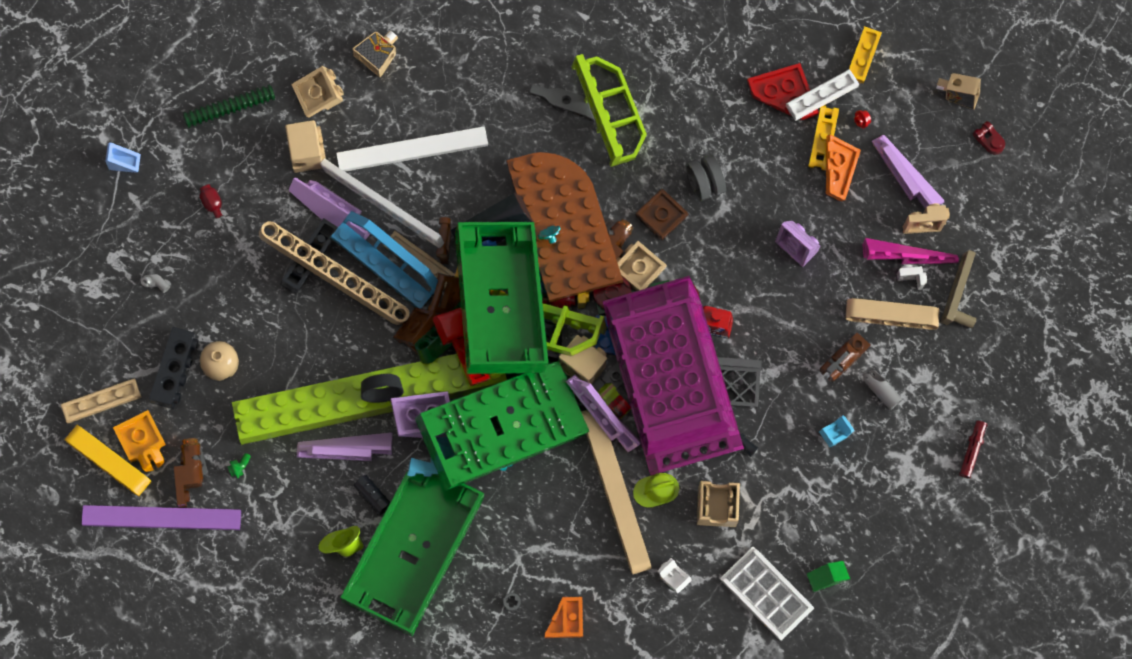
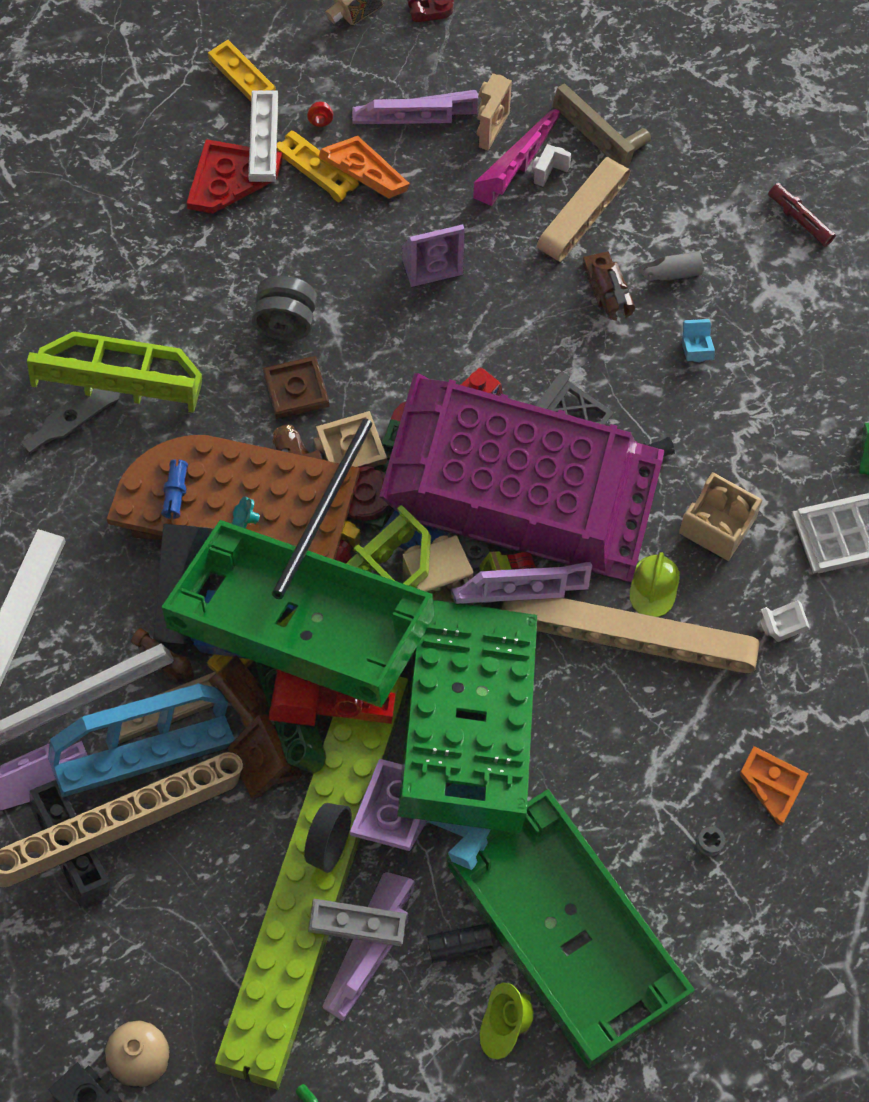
camera: 55 degrees left, 10 degrees down
none -> blue pin [161,459,188,519]
none -> black piece [272,419,372,599]
none -> light grey tile [308,899,406,946]

